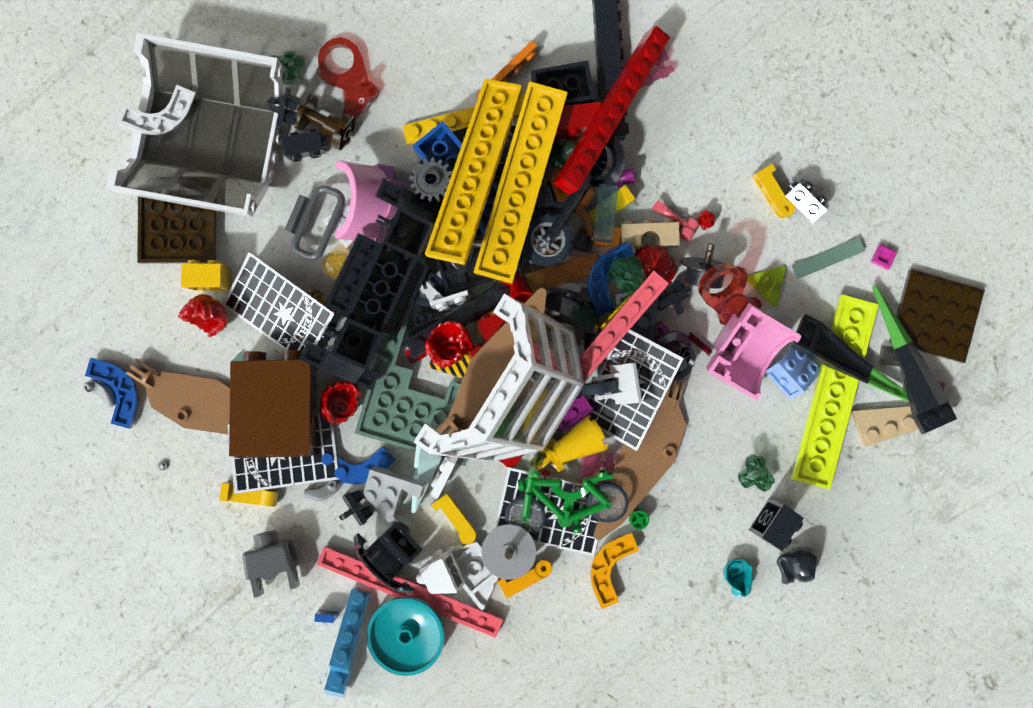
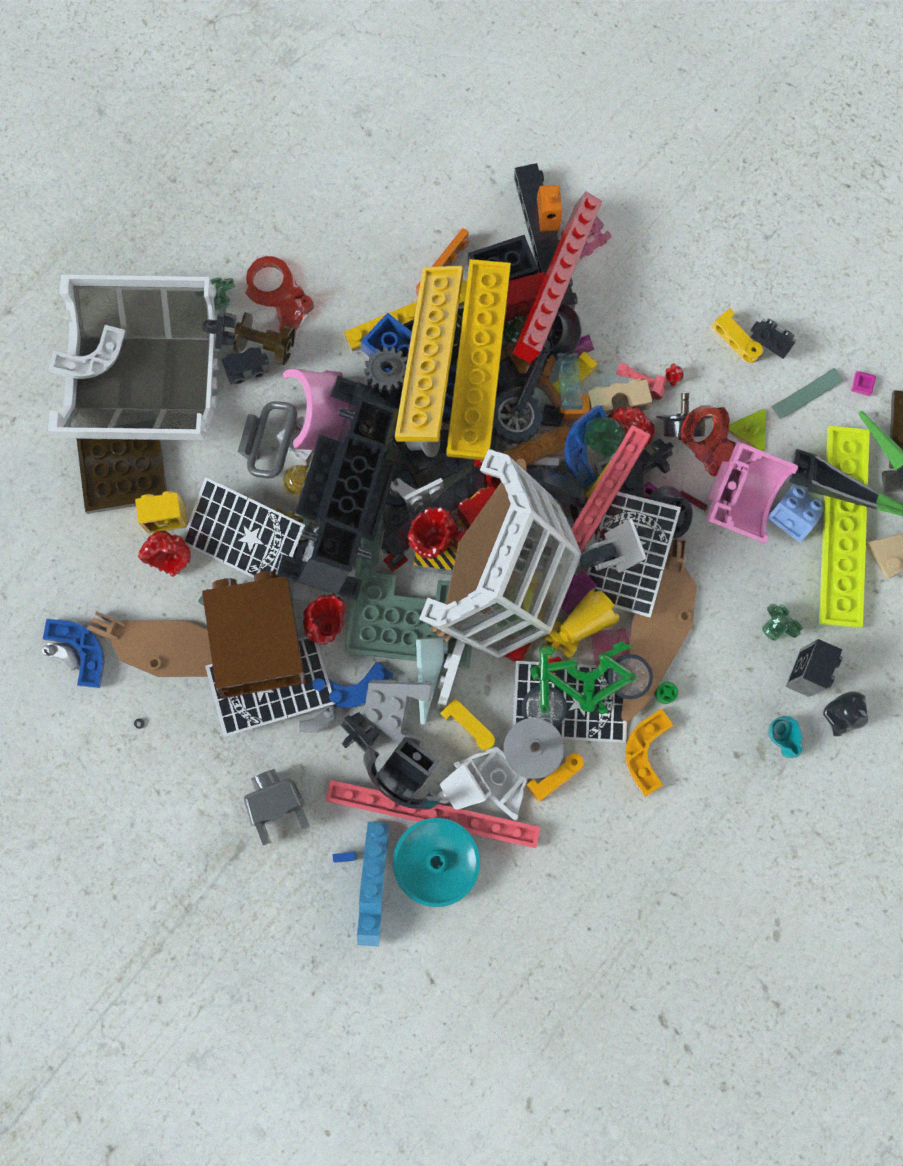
camera: 10 degrees left, 10 degrees down
yellow leg [219,481,278,507] -> none
none -> orange torso [537,185,562,232]

